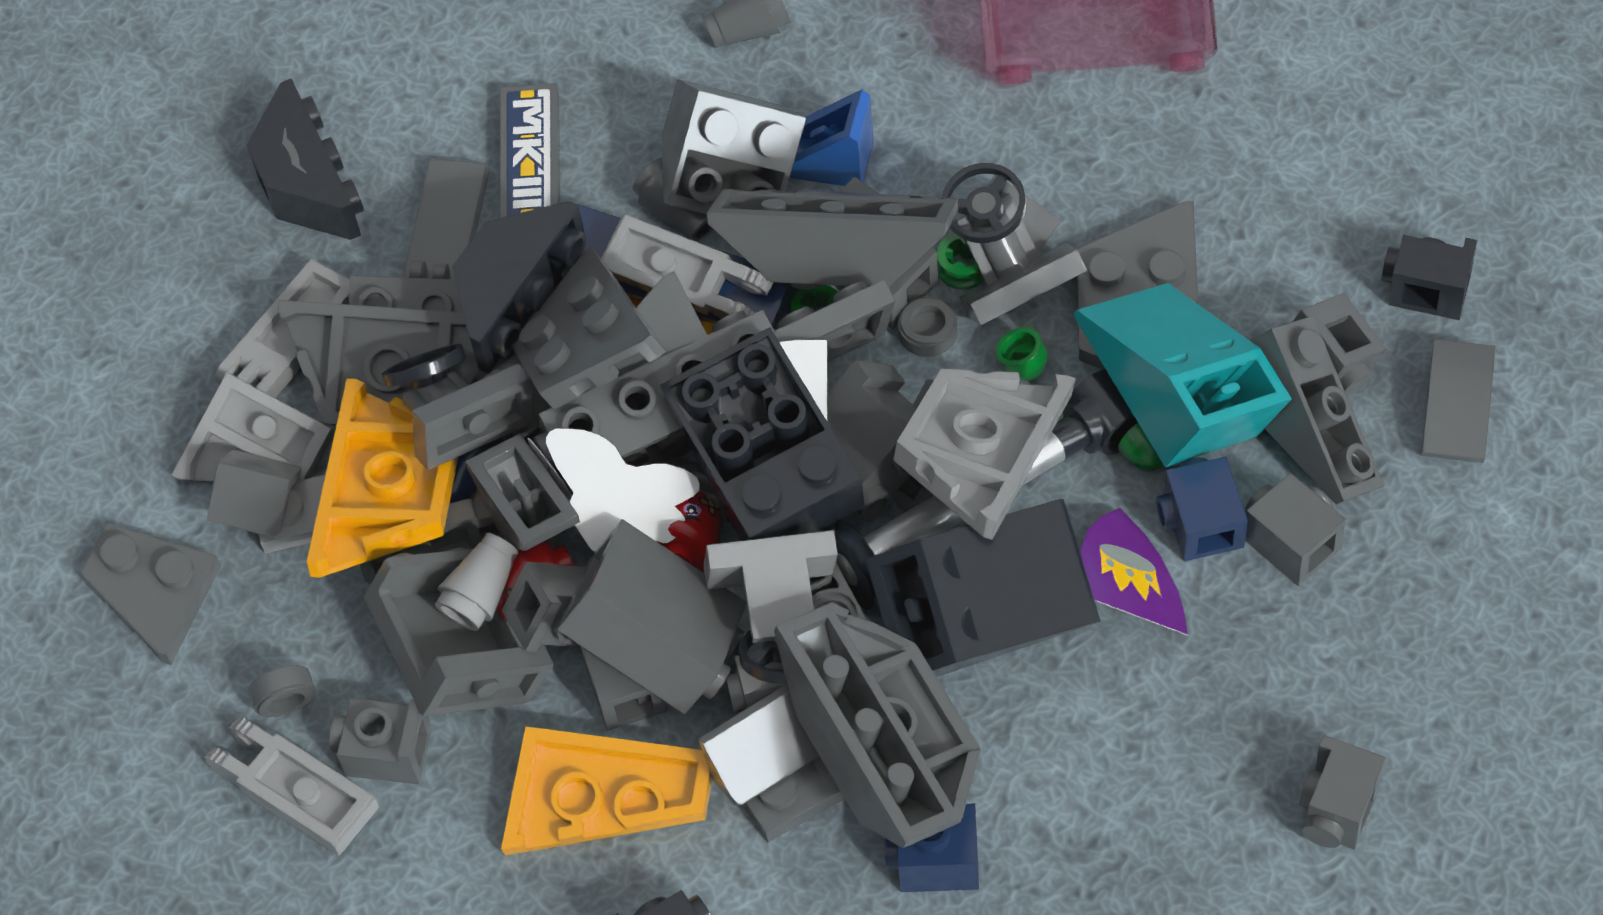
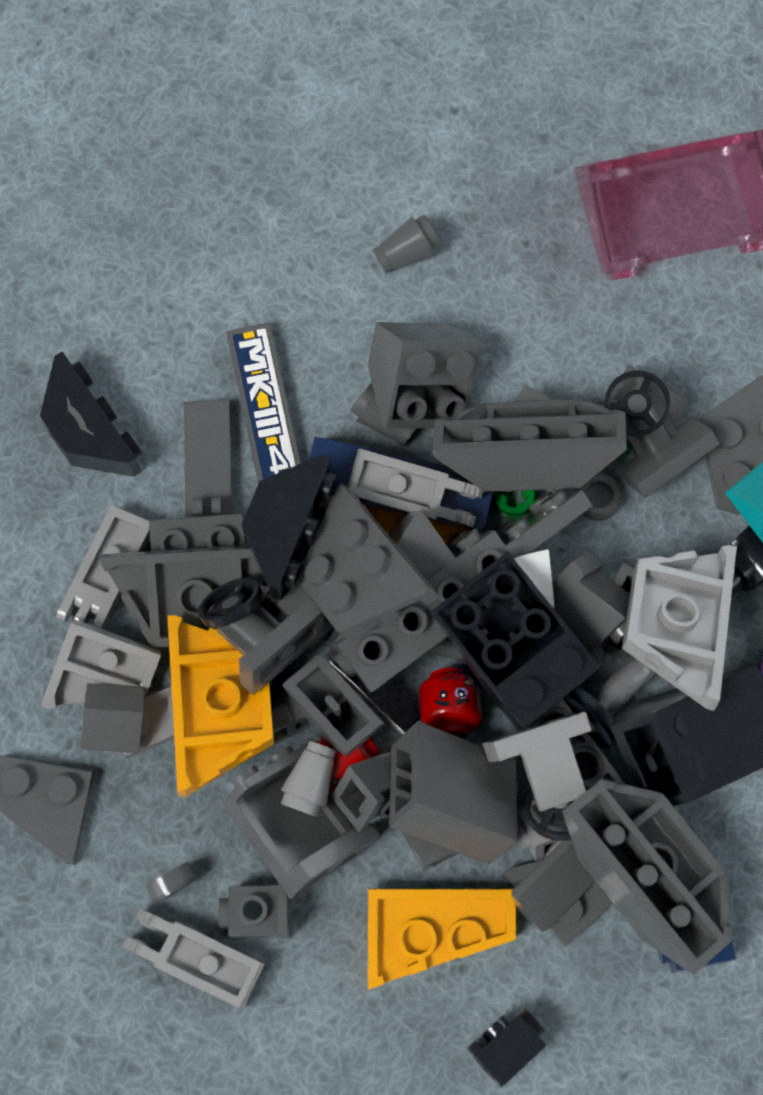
camera: 15 degrees left, 15 degrees up
white sticker [546,429,699,551] -> none
blue slope [789,89,874,186] -> none
green hinge [995,327,1048,381] -> none

